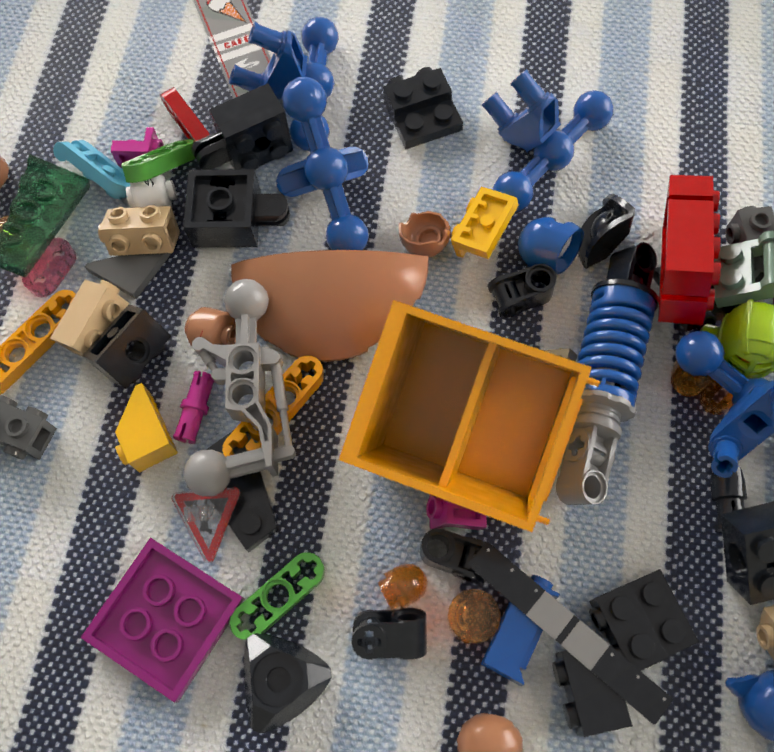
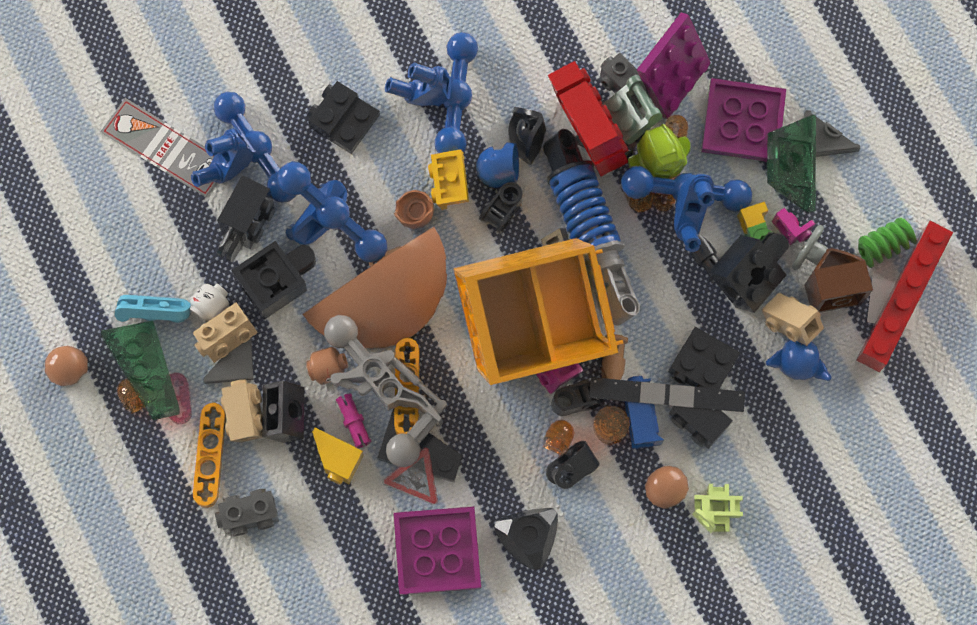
camera: 45 degrees left, 5 degrees up
dark pink bracket [110,127,164,168] -> none
bright green beam [121,139,196,183] -> none
red beam [160,87,210,142] -> none
bright green beam [230,552,325,641] -> none
none -> medium nougat piece [601,334,628,380]

